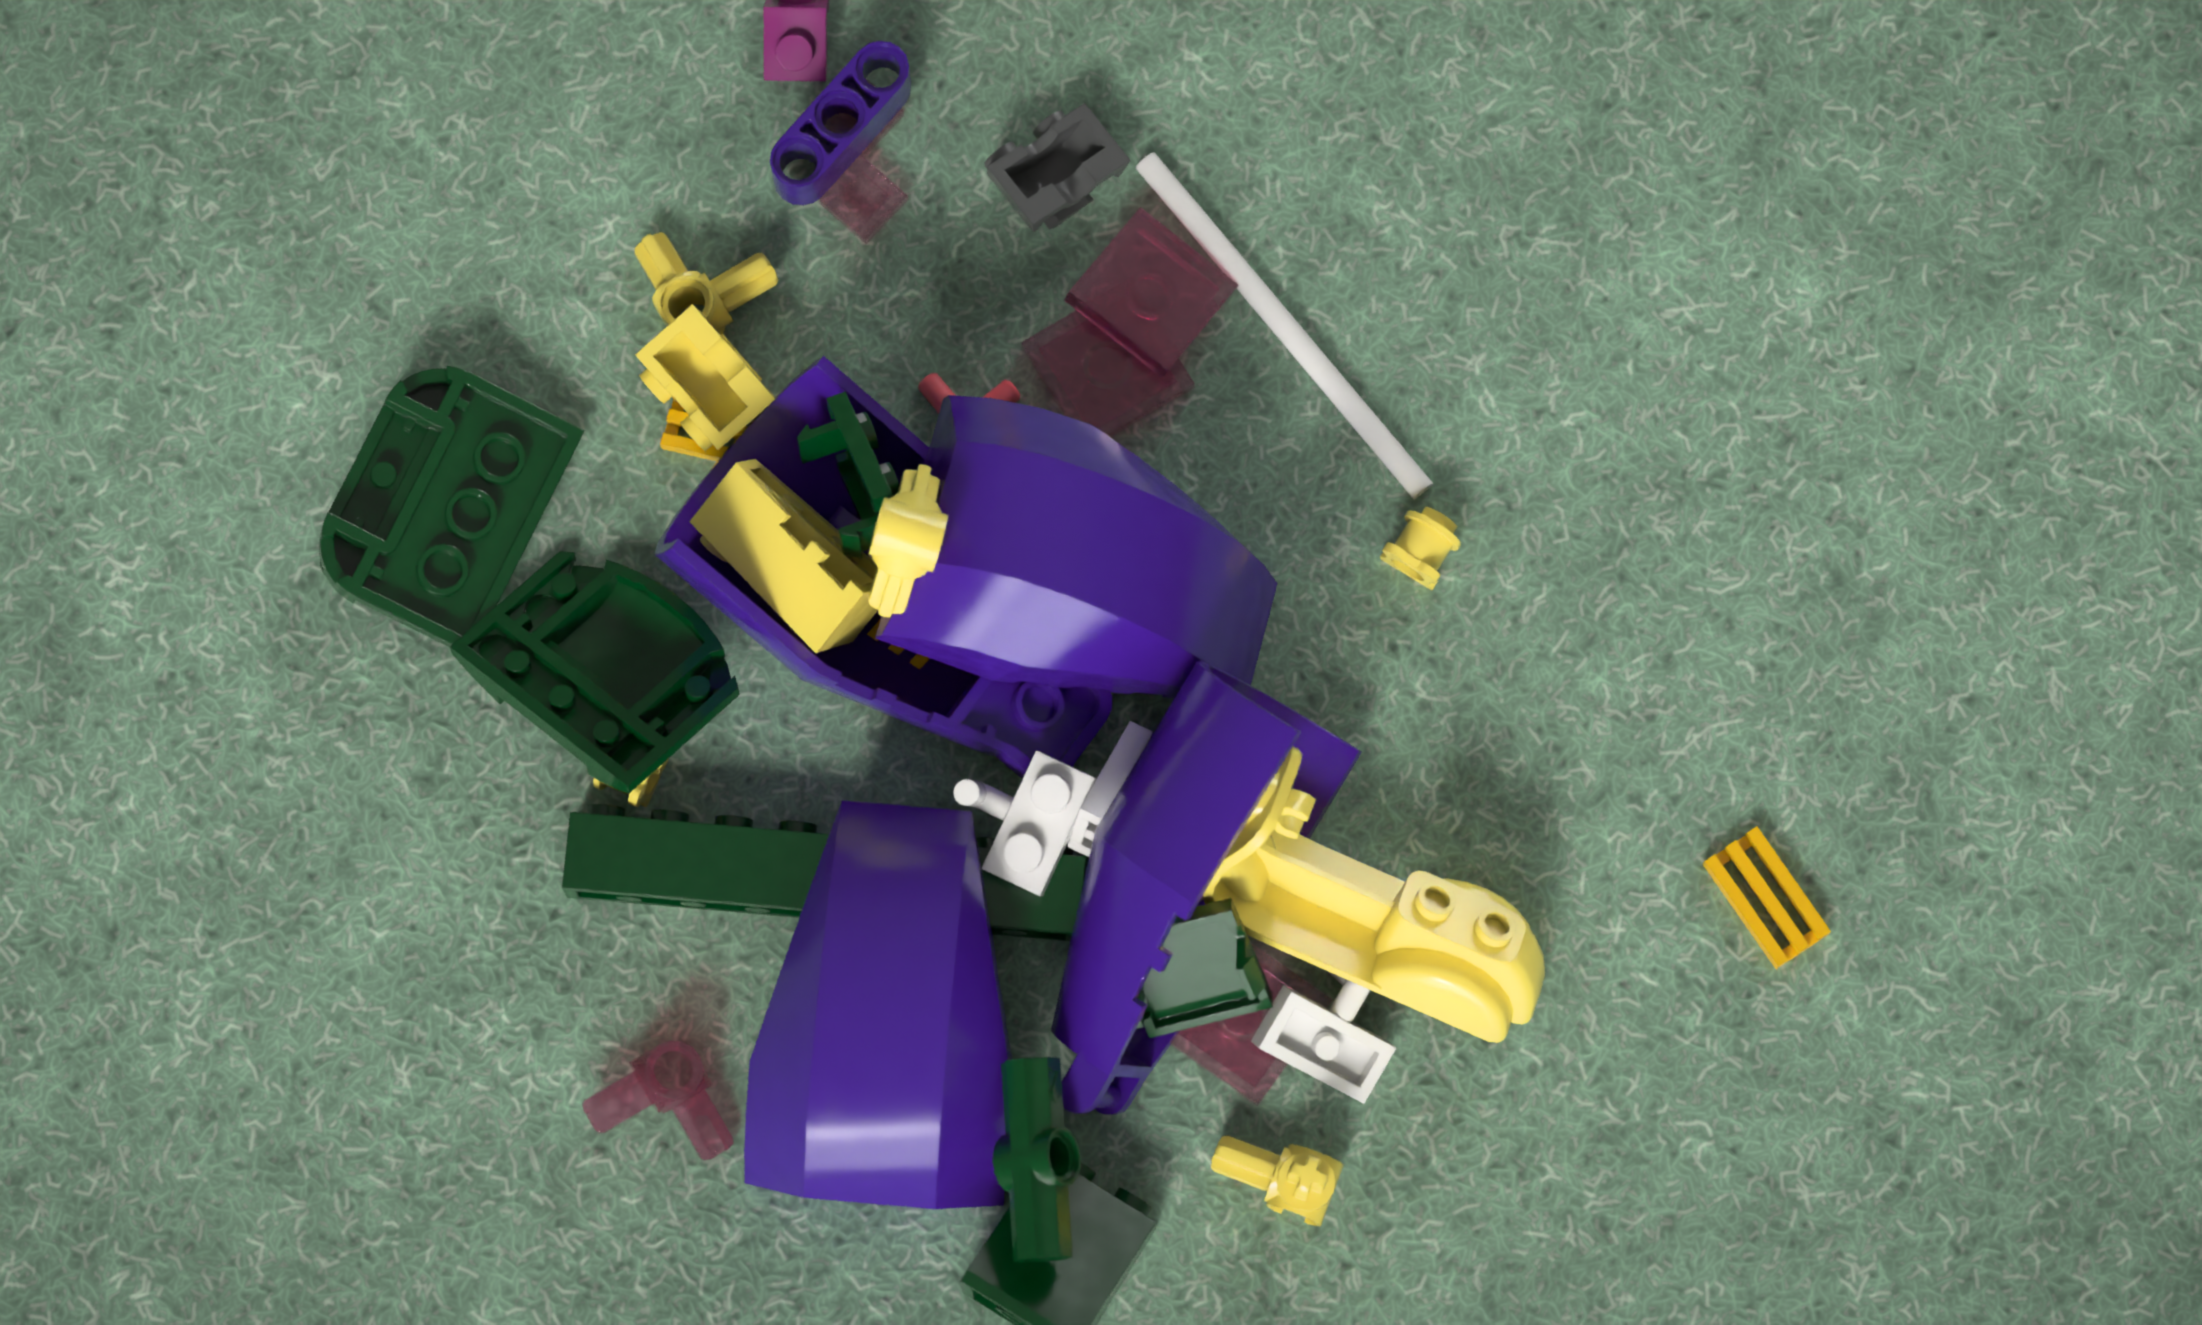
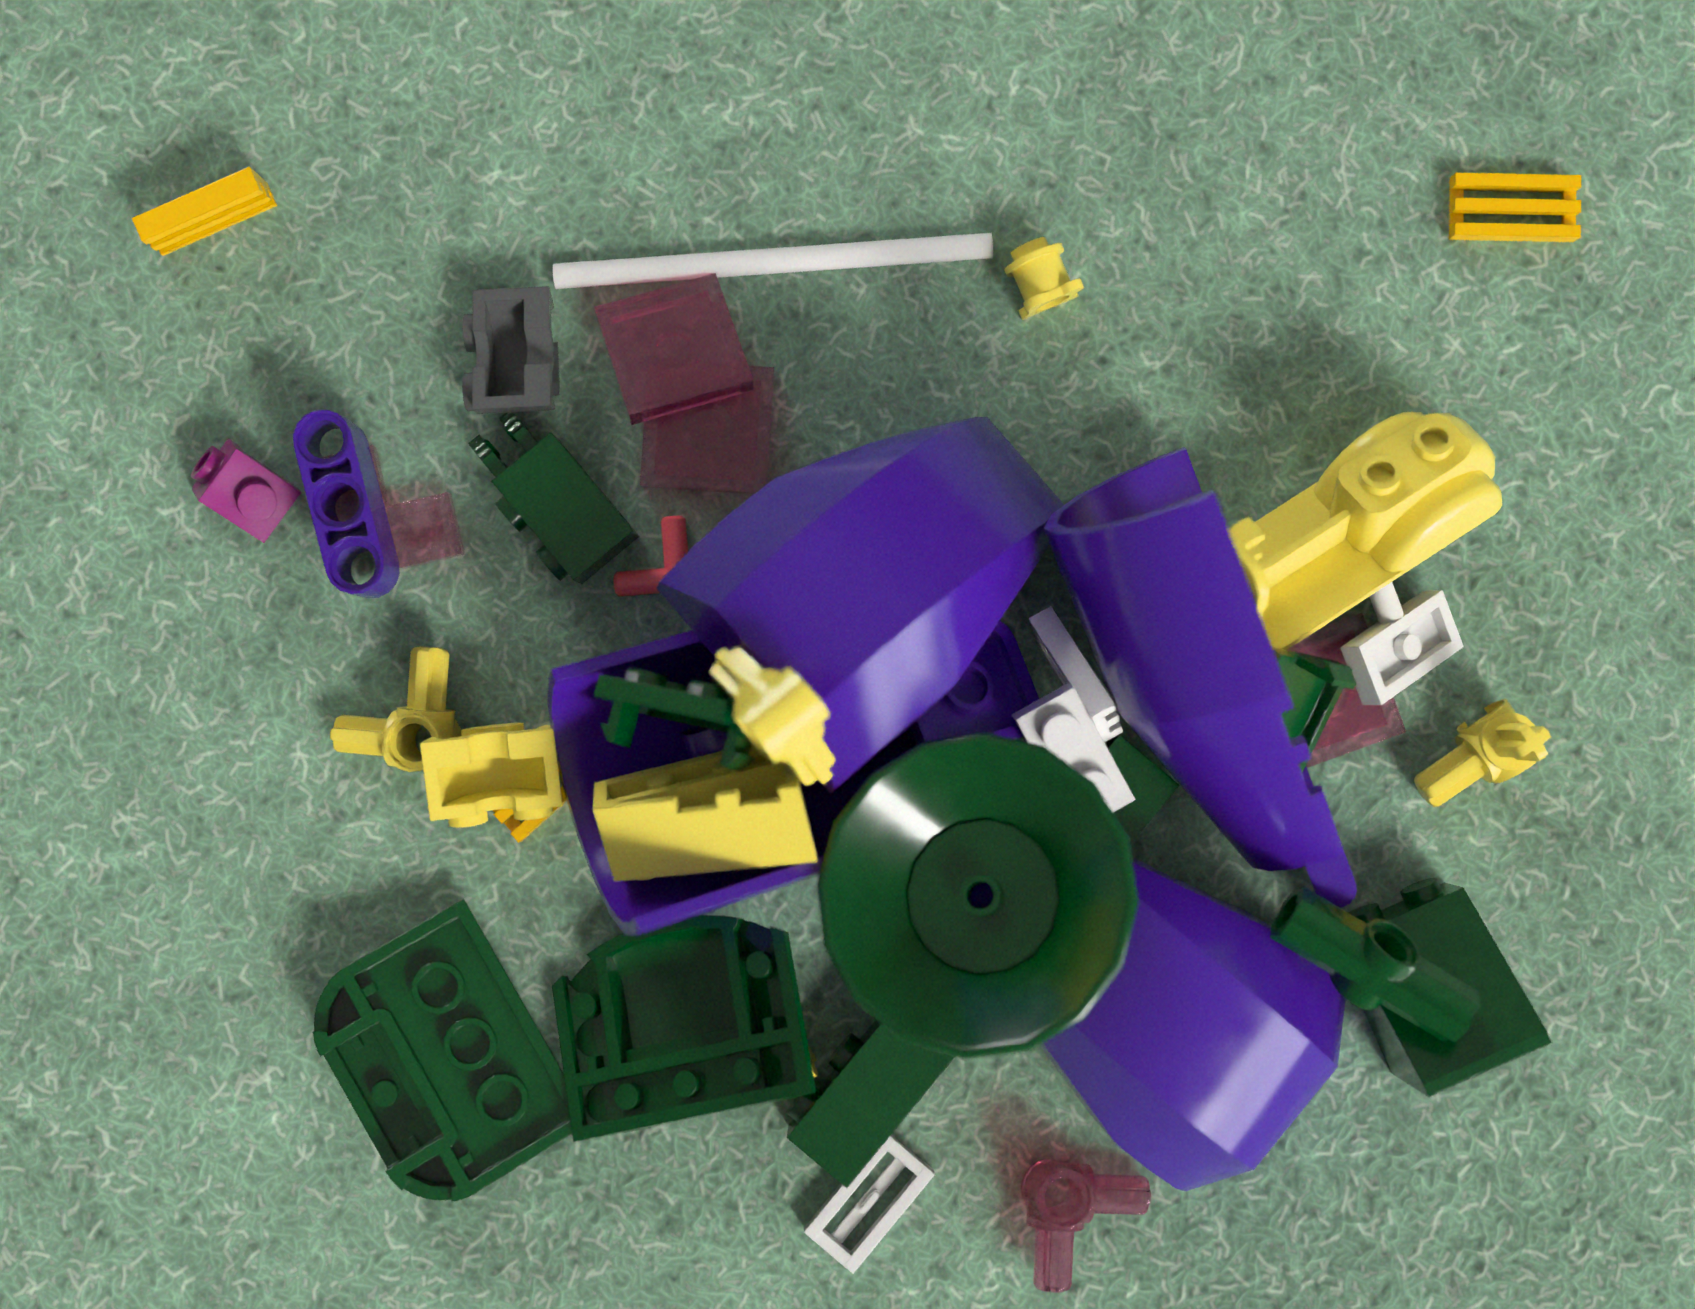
camera: 55 degrees left, 10 degrees up
none -> dark green hinge [468,412,640,584]
none -> white tile [804,1135,935,1274]
none -> dark green dish [817,732,1139,1059]

